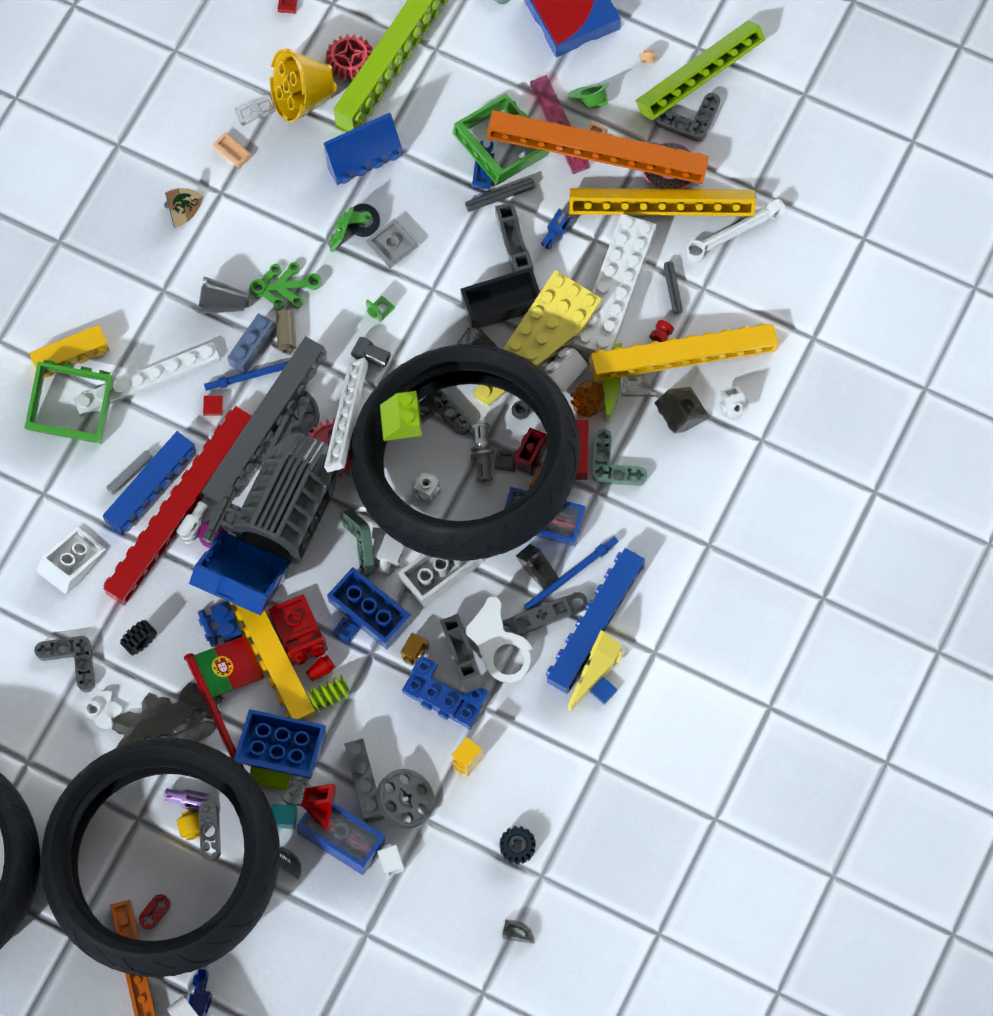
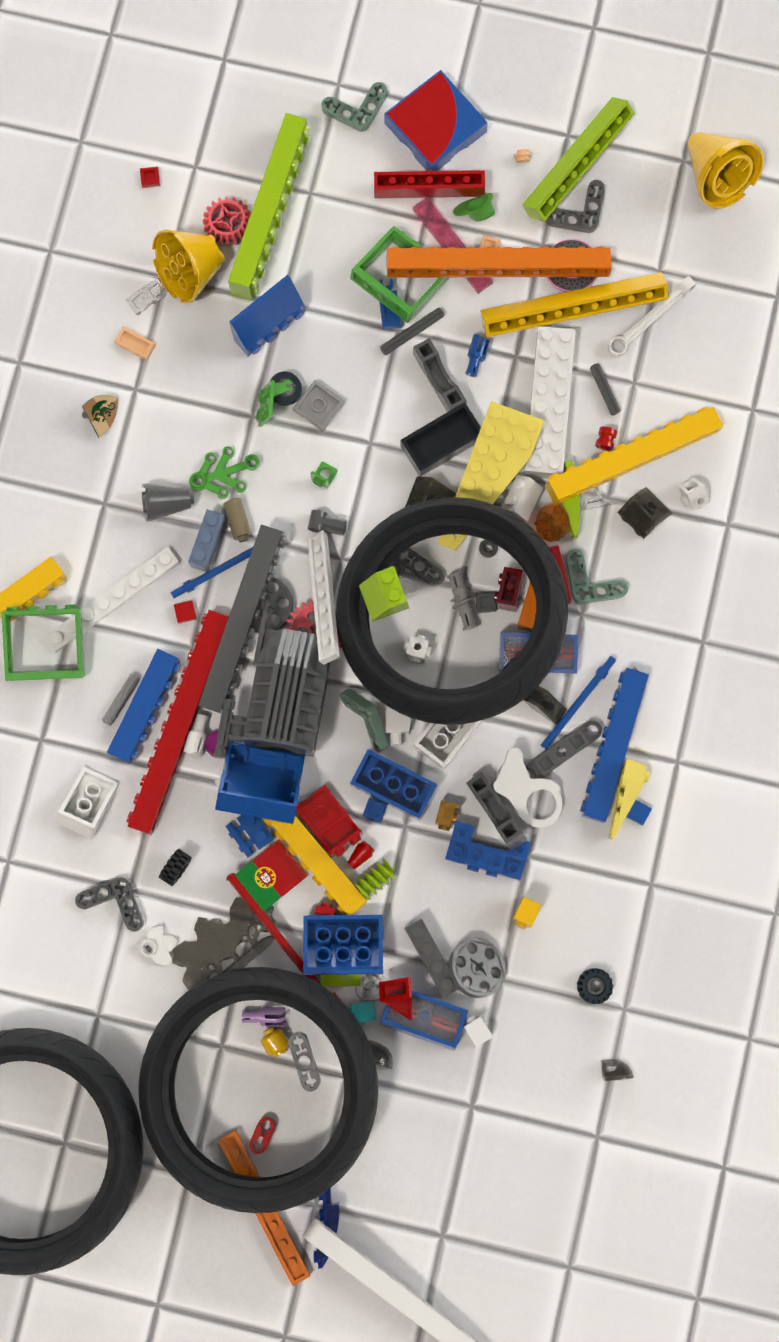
camera: 15 degrees left, 10 degrees up
none -> red plate [315,903,336,915]
none -> red brick [374,170,485,198]
none -> yellow cone [687,132,764,209]

